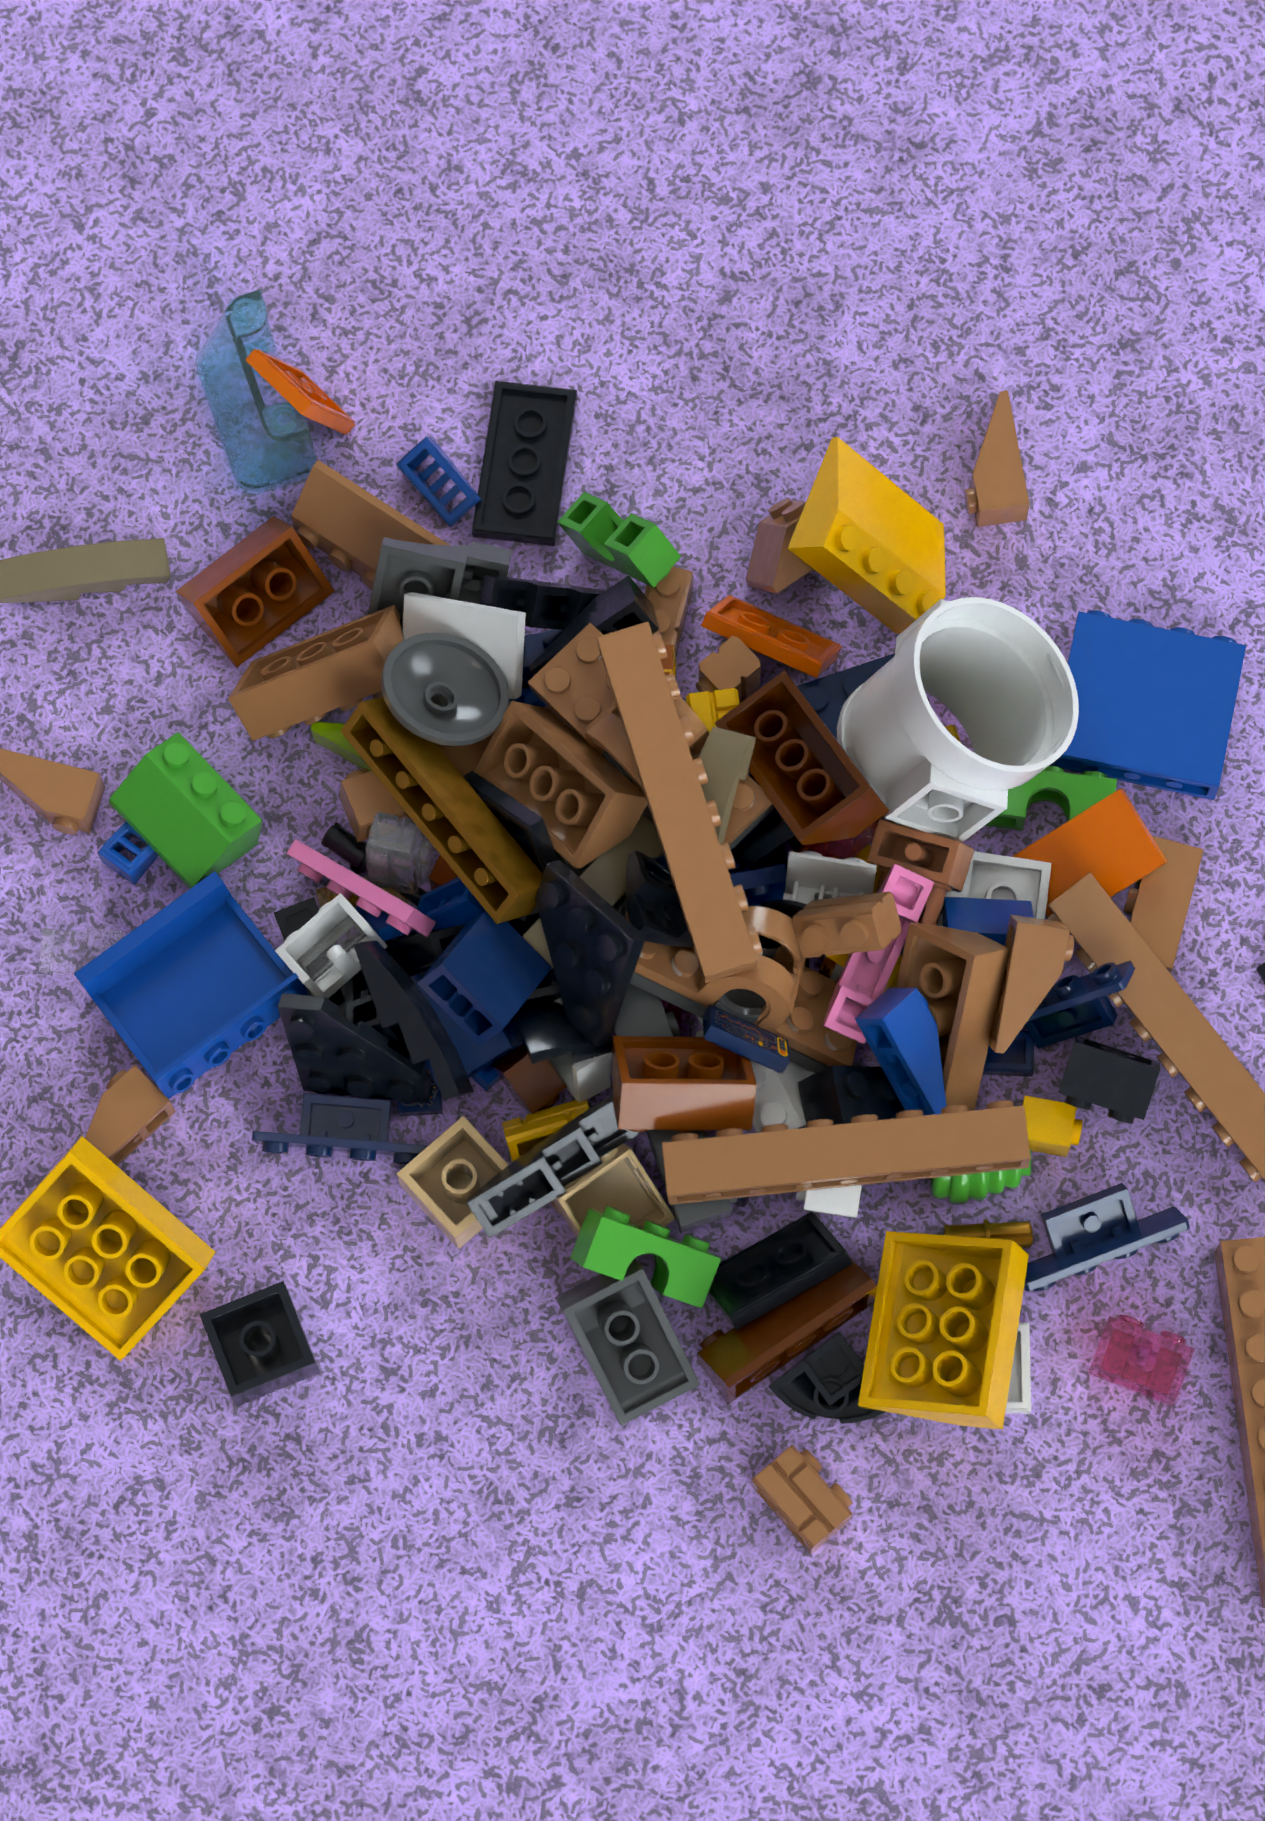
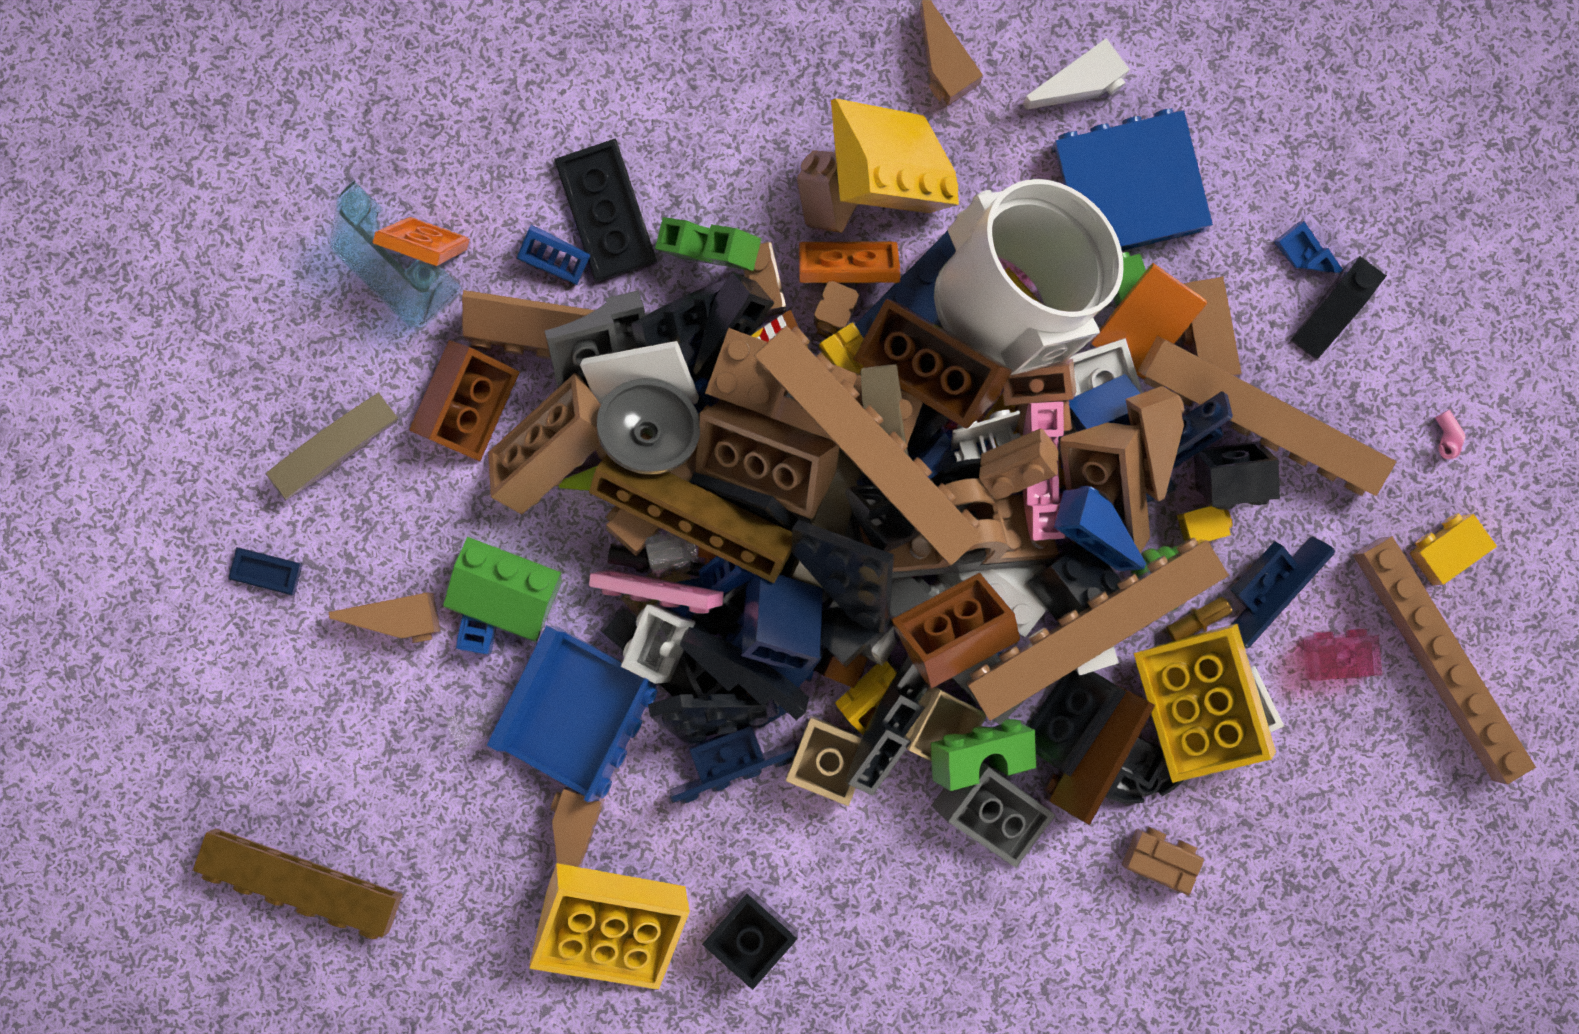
camera: 25 degrees left, 15 degrees up
dark blue tile [702,1005,790,1073] -> none
none -> white slope [1023,38,1130,110]

